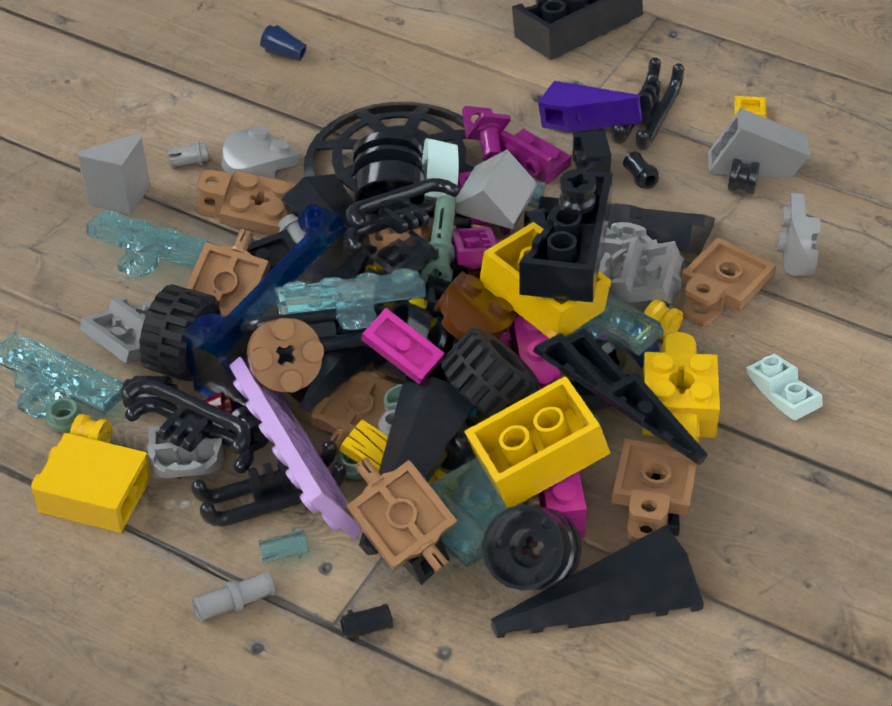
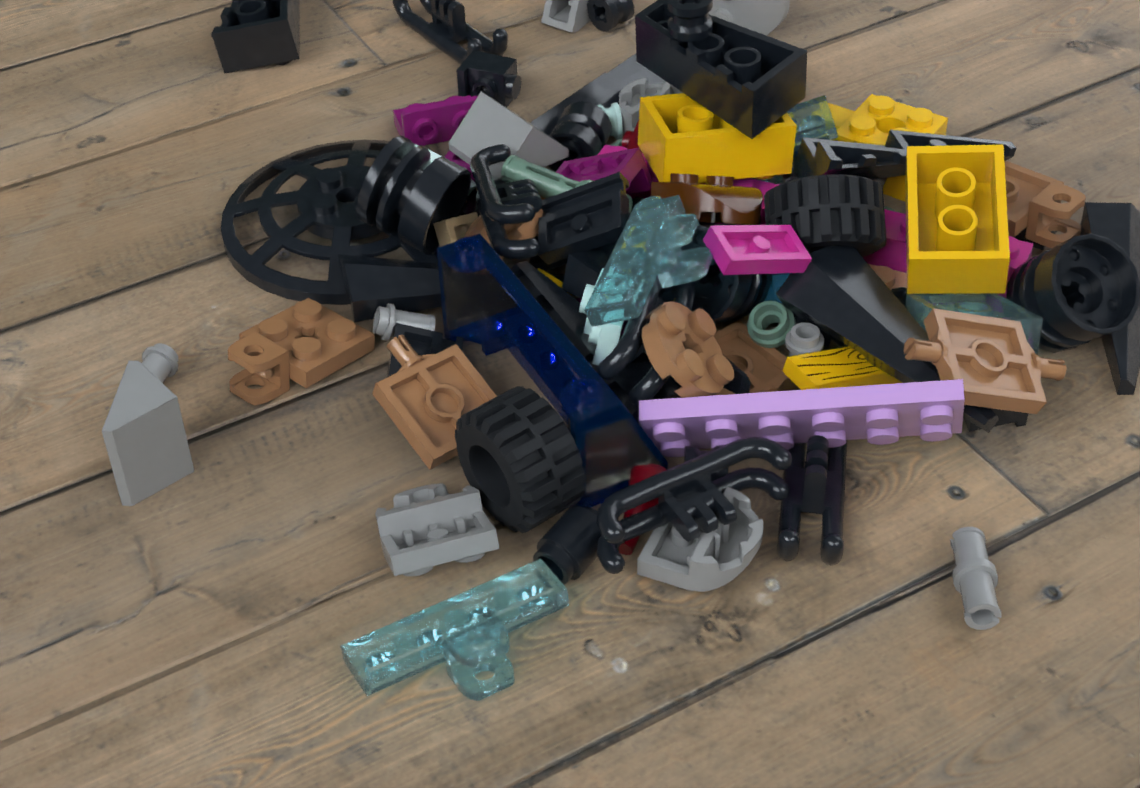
camera: 60 degrees left, 5 degrees down
yellow brick [31,433,152,533] -> none
sand green plate [45,398,82,432] -> none
yellow wheel [70,414,113,443] -> none
clear light blue plate [86,211,220,277] -> none
light grey slope [221,126,301,178] -> none
clear light blue pin [258,528,309,564] -> none
dark blue cone [260,25,307,61] -> none
black pin [340,603,393,641] -> none
magenta bracket [462,106,511,161] -> none
dark purple slope [538,81,642,132] -> none
black pin [623,151,659,189] -> none
light aqua slope [746,354,823,421] -> none

